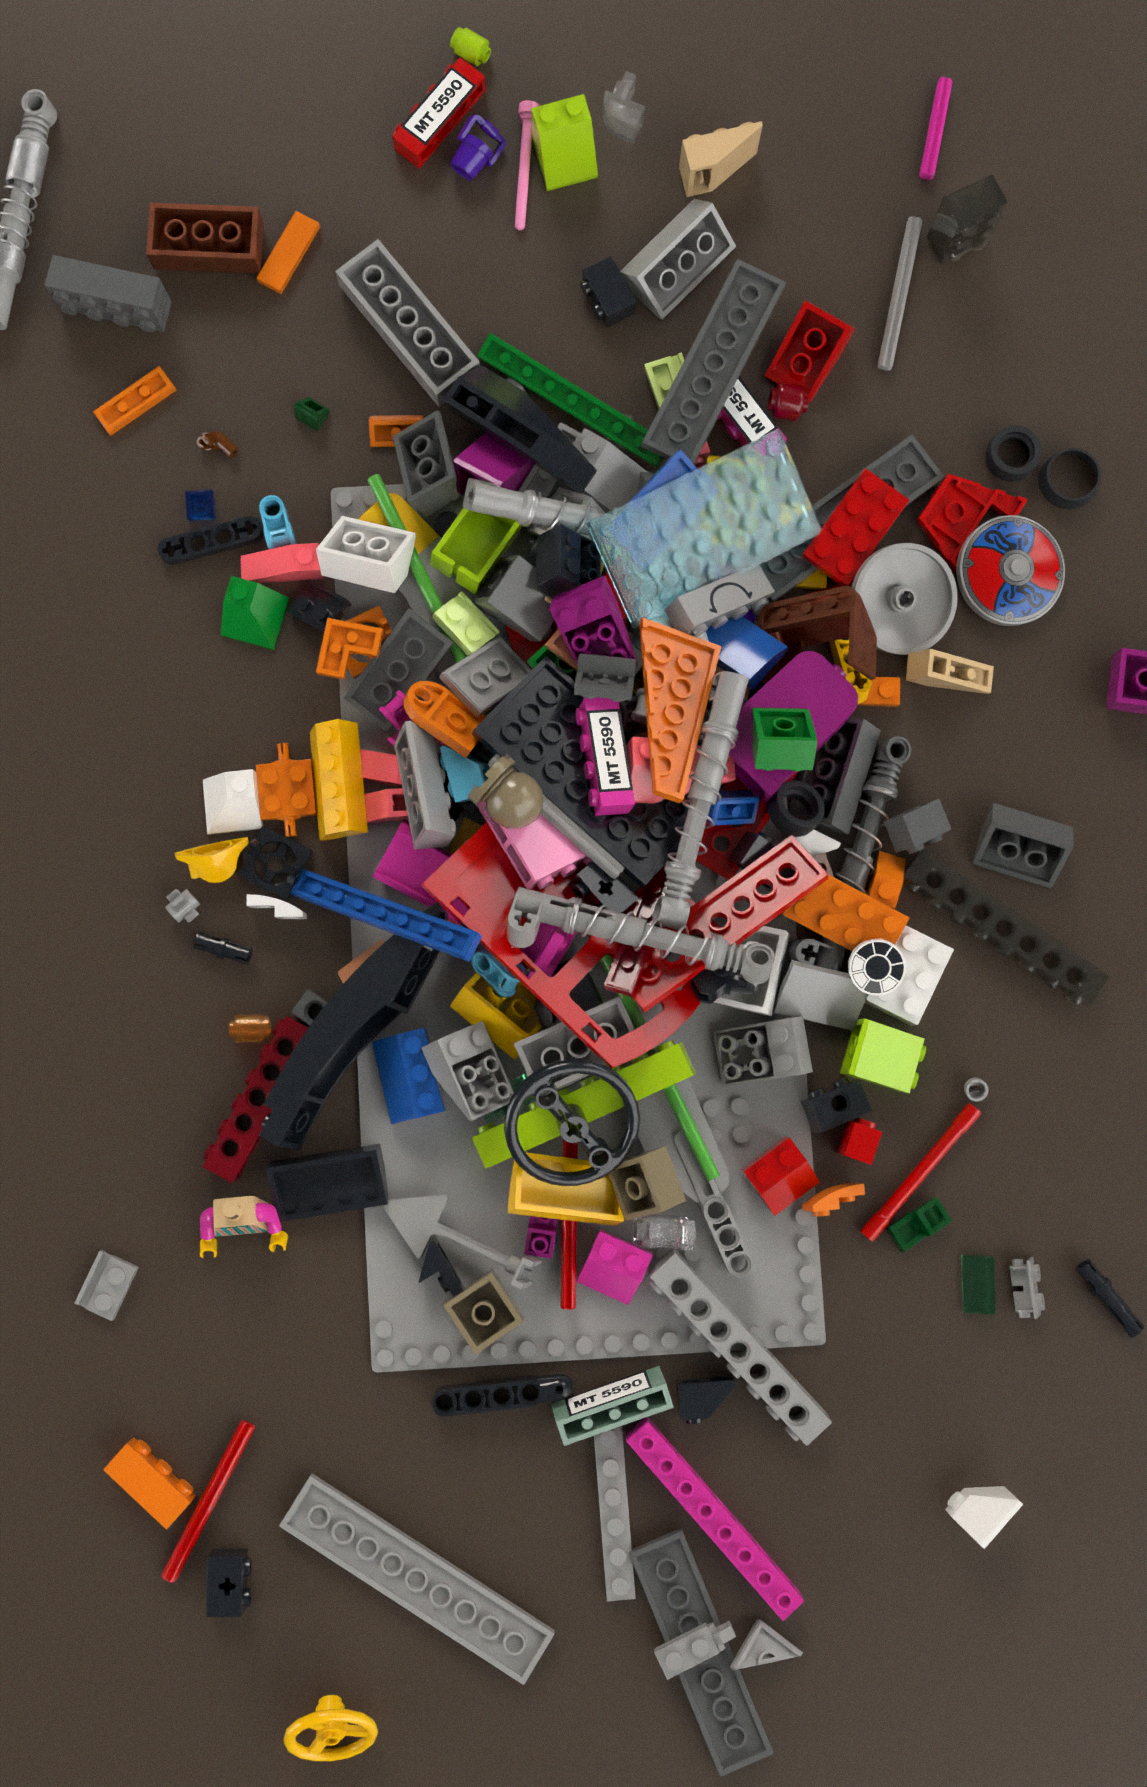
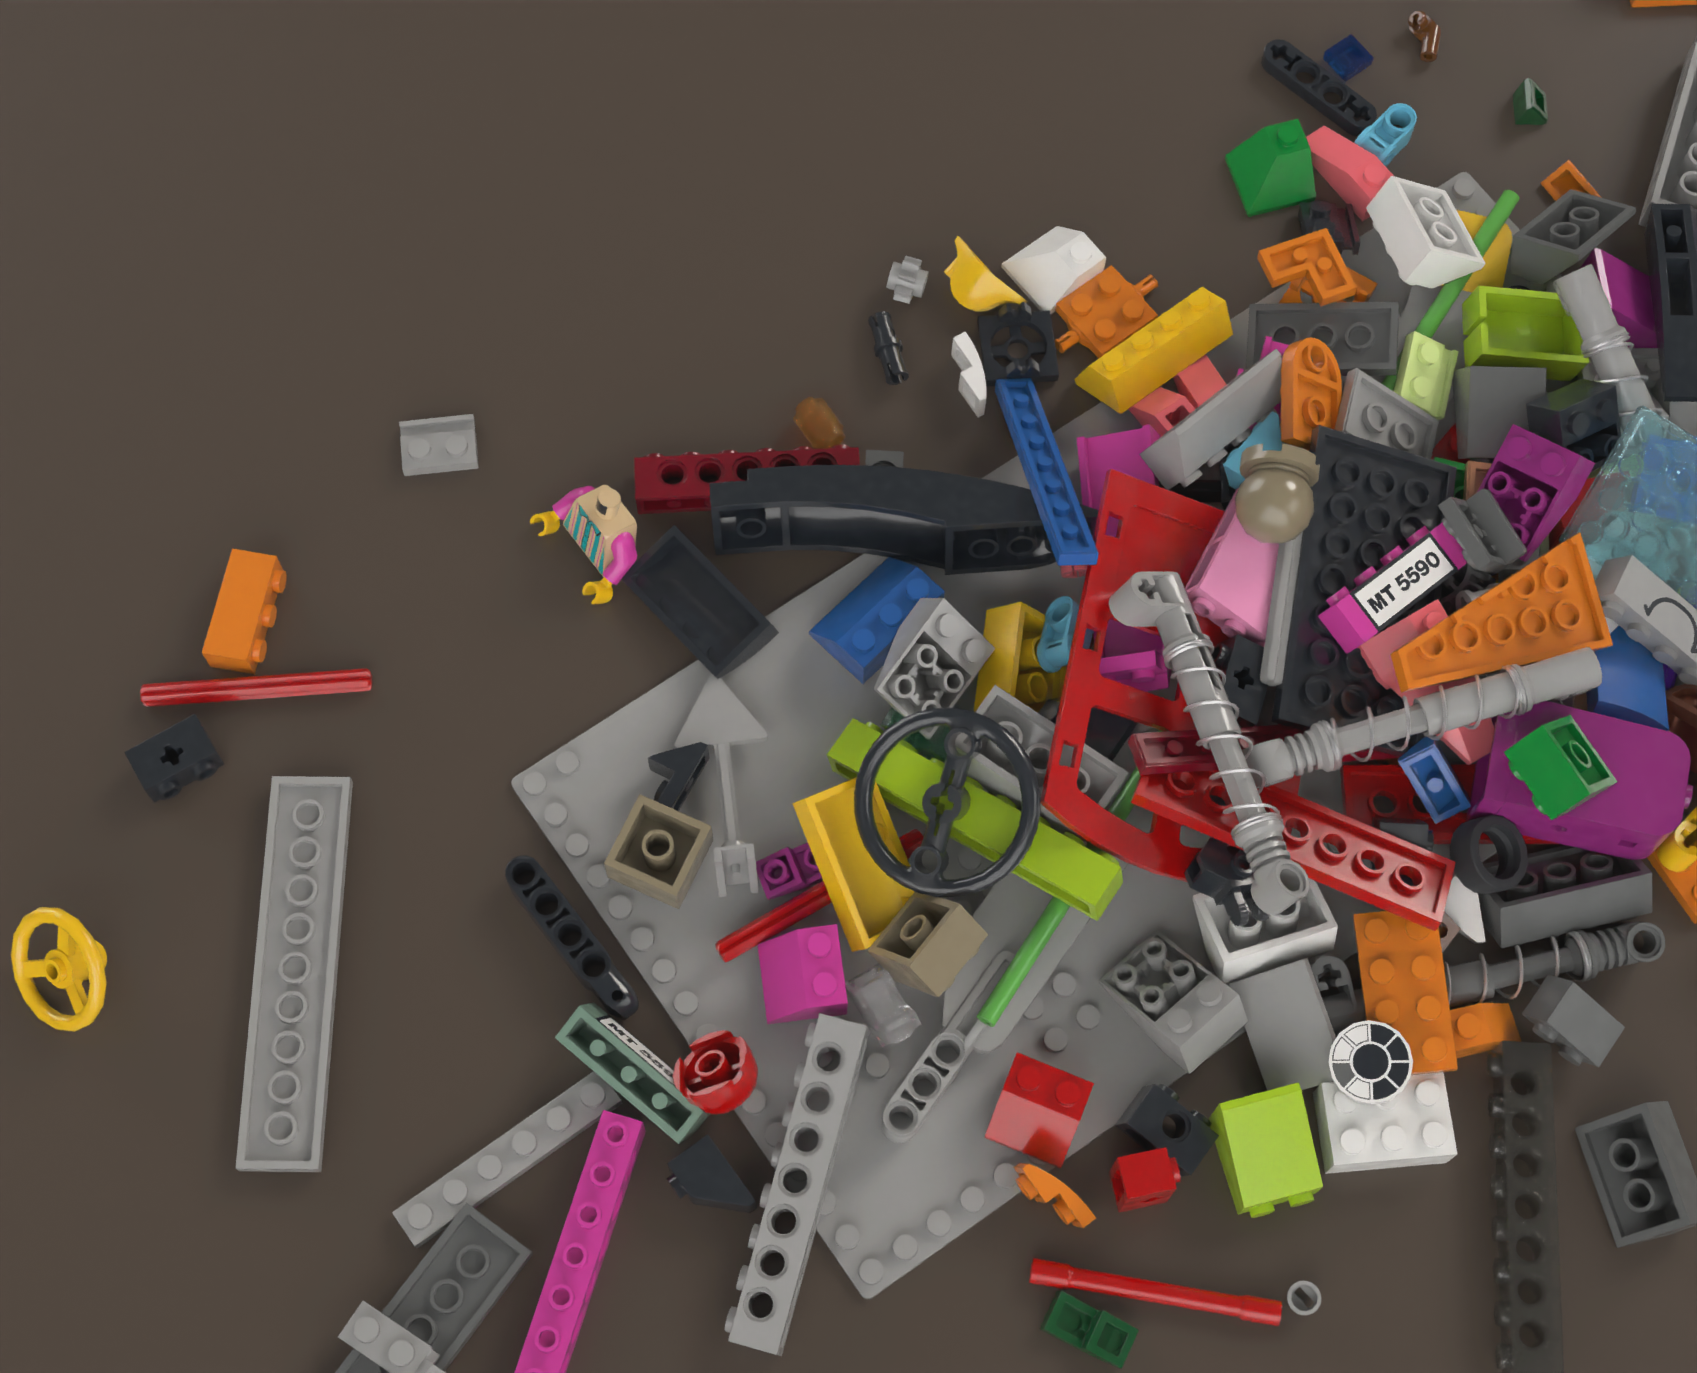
camera: 60 degrees right, 15 degrees down
none -> red cylinder [673,1030,758,1115]

